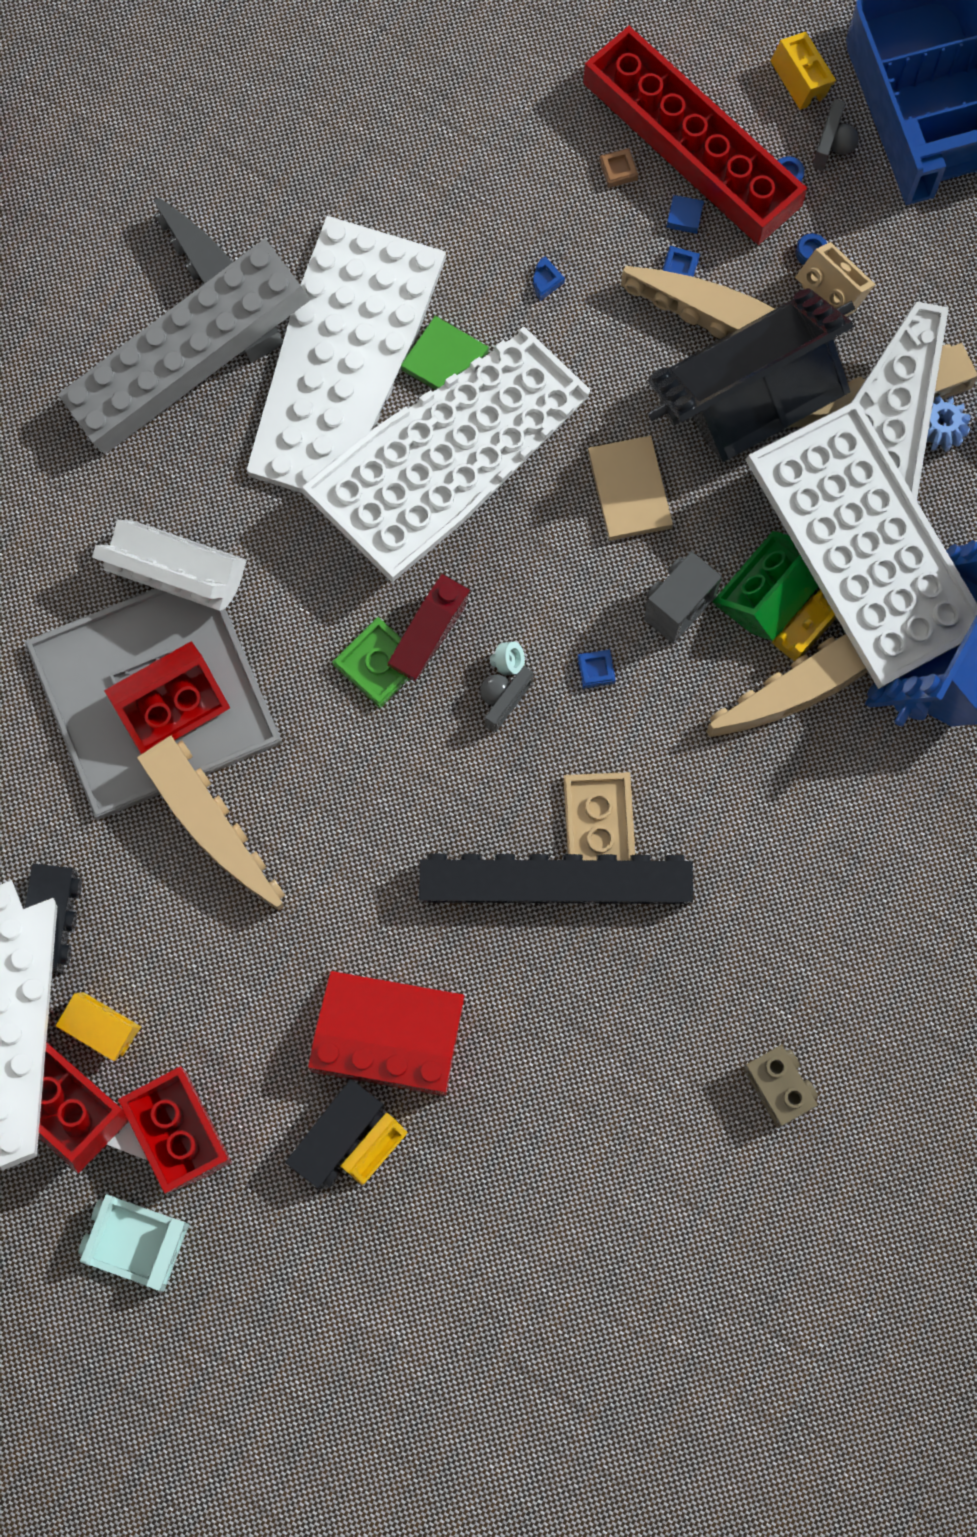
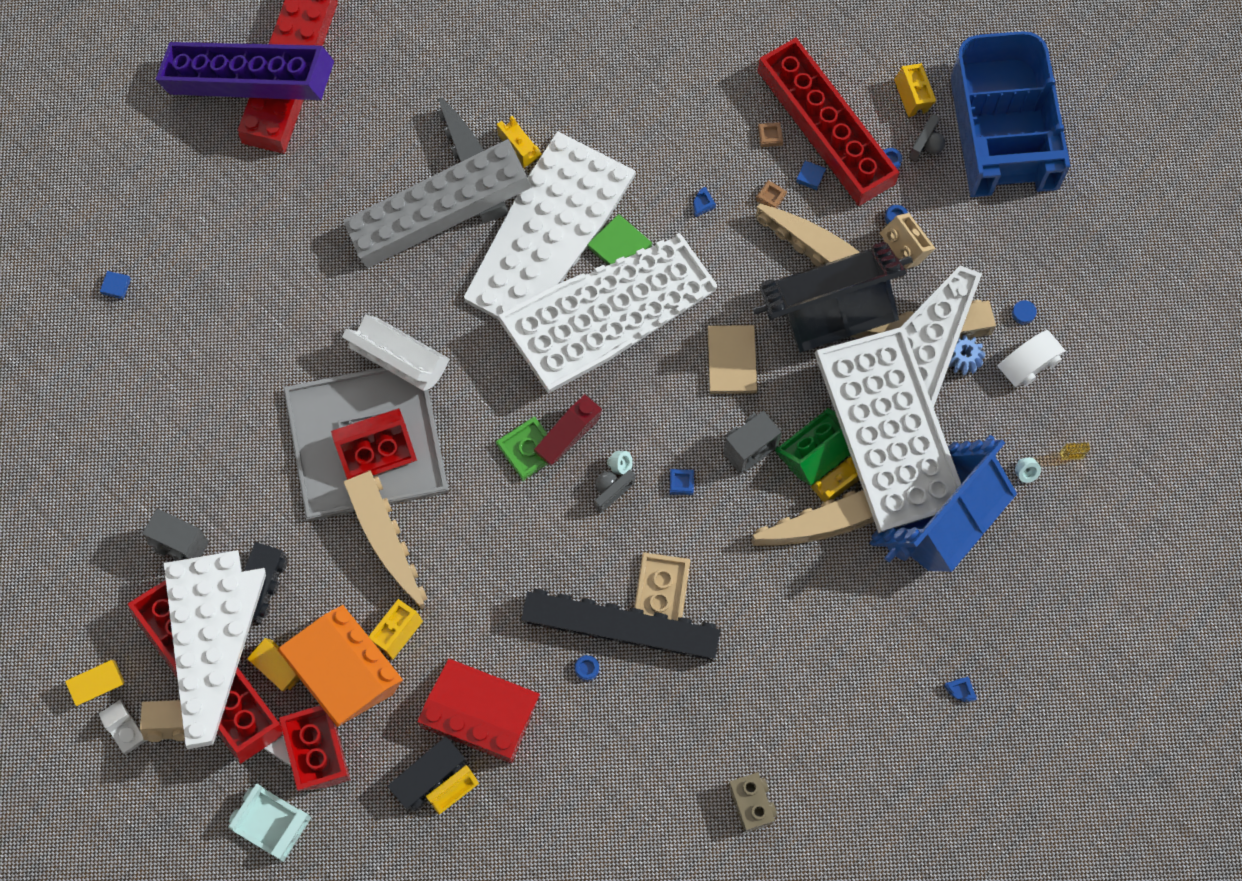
camera: 10 degrees right, 5 degrees down
blue tile [663,246,700,277] -> none
none -> orange slope [277,605,403,727]
none -> yellow hinge [369,599,423,660]
none -> yellow hinge [497,116,542,168]
none -> blue tile [575,655,599,681]
none -> medium nougat tile [756,180,787,209]

